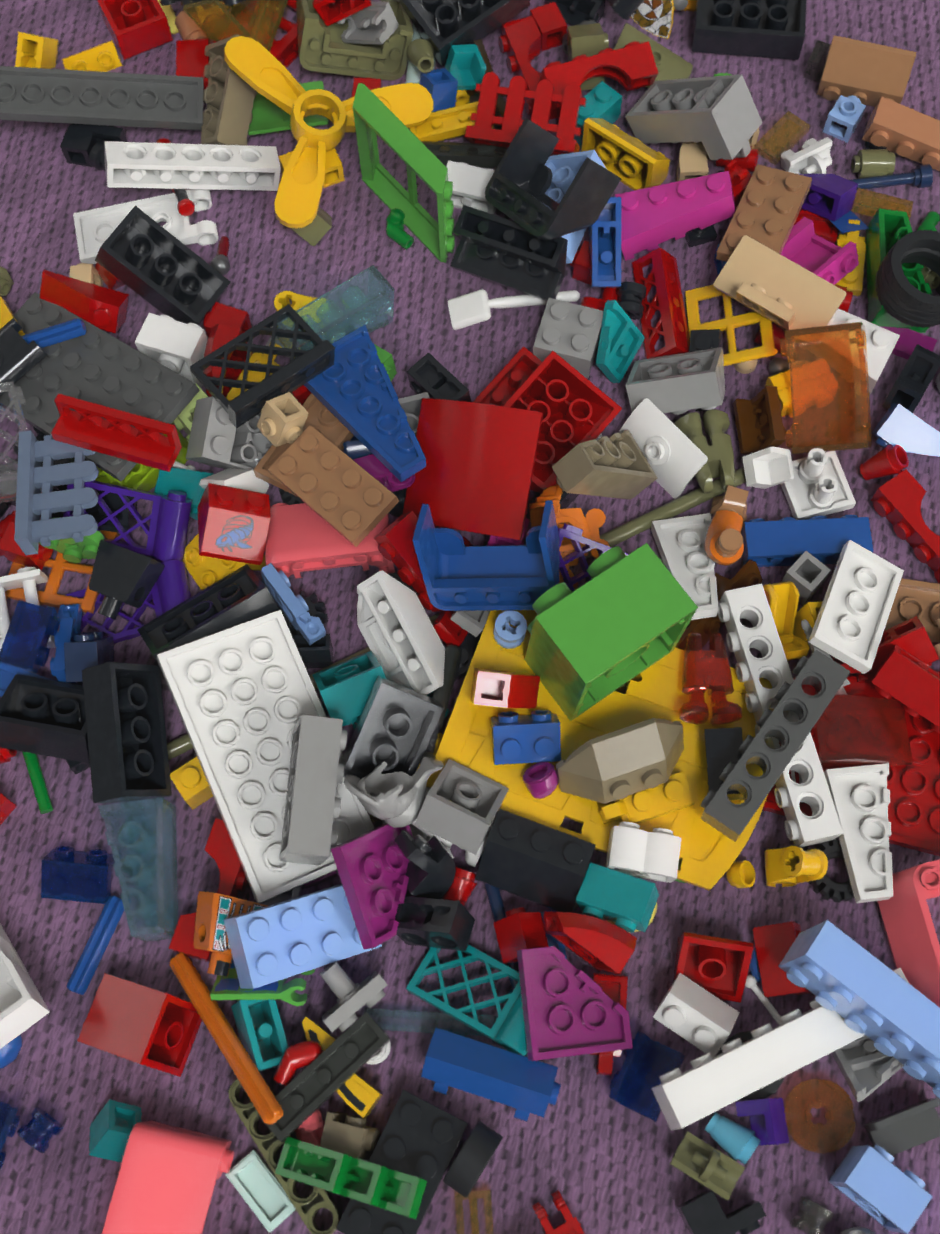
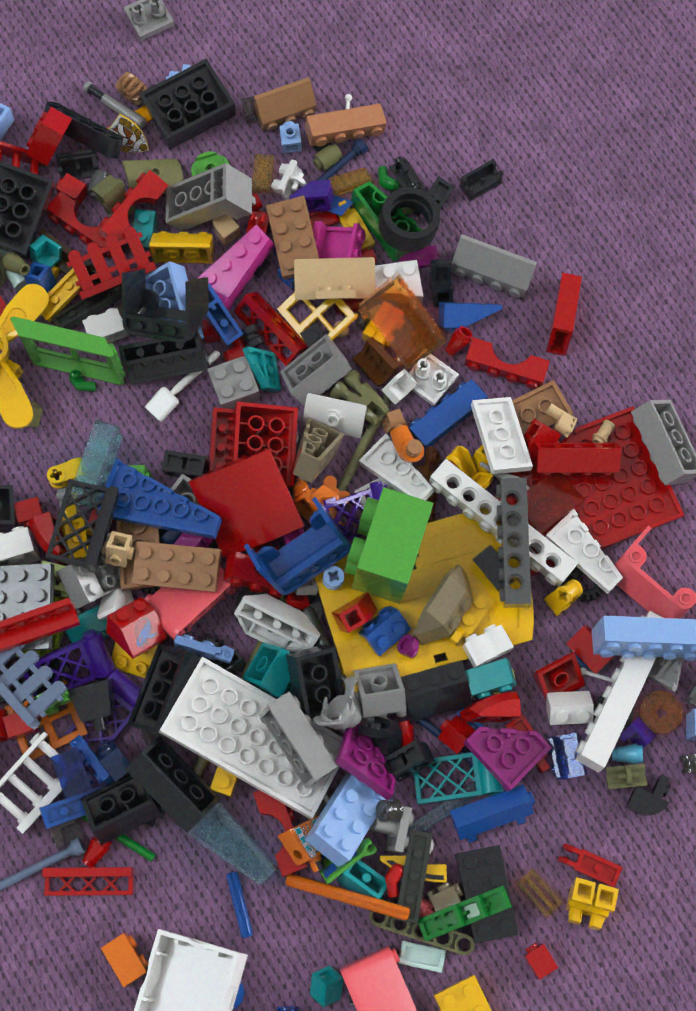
camera: 40 degrees left, 5 degrees up
clear blue bracket [41,846,117,904] -> none
red slope [77,973,202,1077] -> none
black tyre [443,1121,503,1198] -> none
clear red piece [679,632,742,725] -> none
yellow hinge [726,860,756,888] -> none
light grey brick [781,551,831,605] -> none
none -> clear smoke wheel [376,799,403,822]

